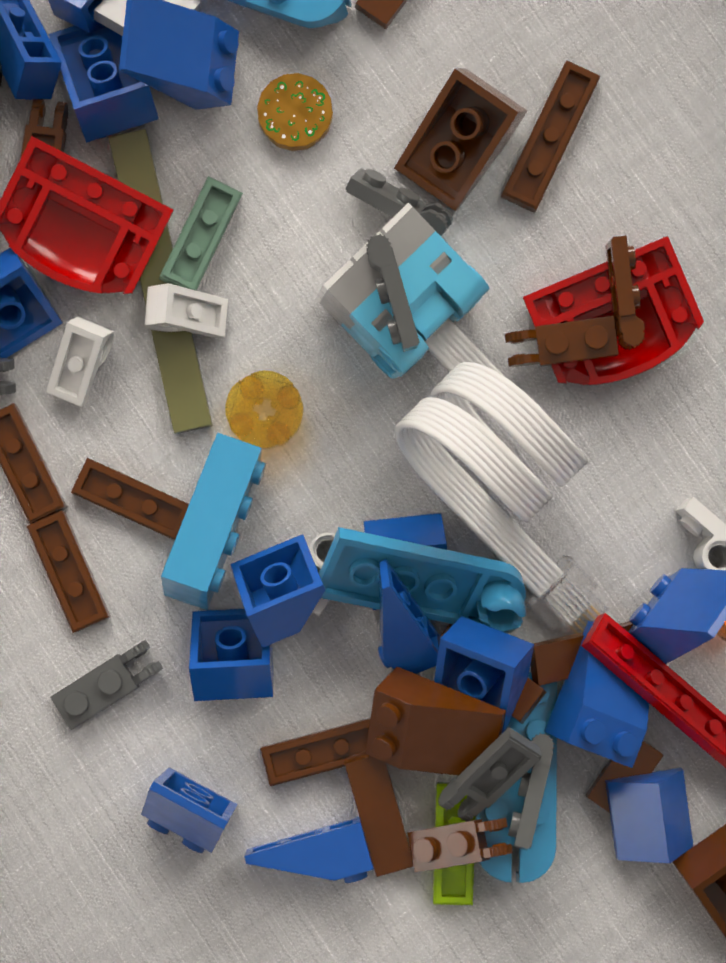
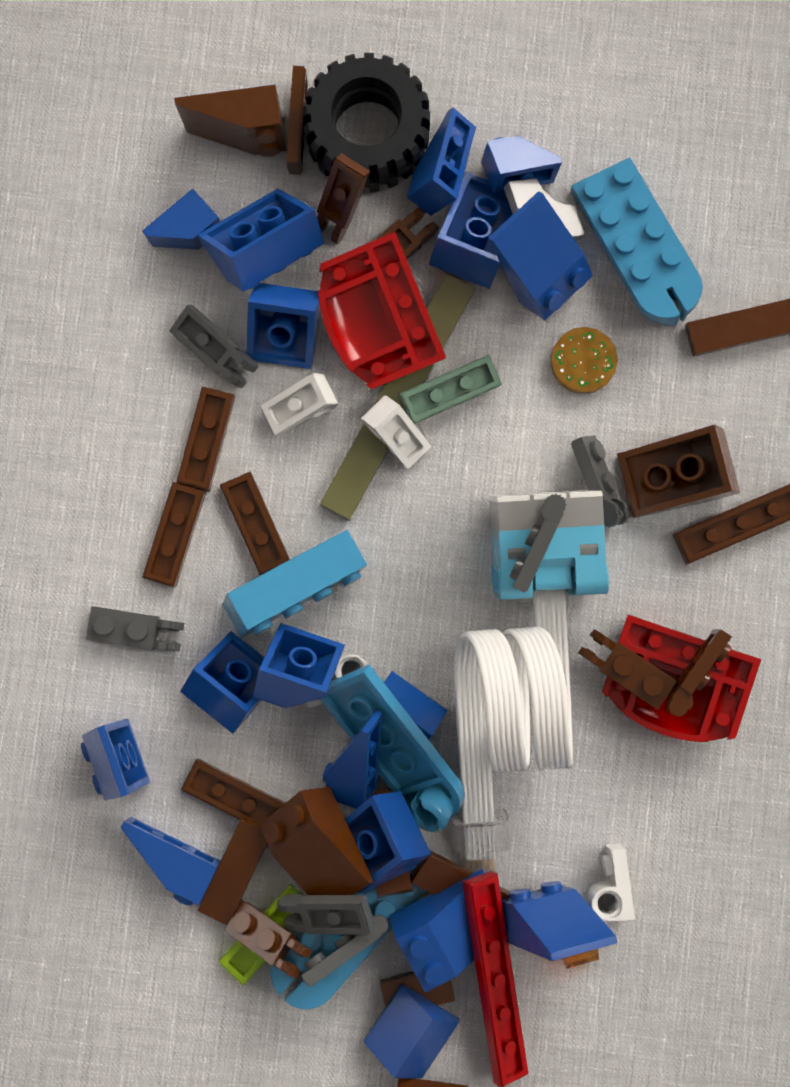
camera: 50 degrees right, 0 degrees up
clear yellow plate [225,370,304,449] -> none

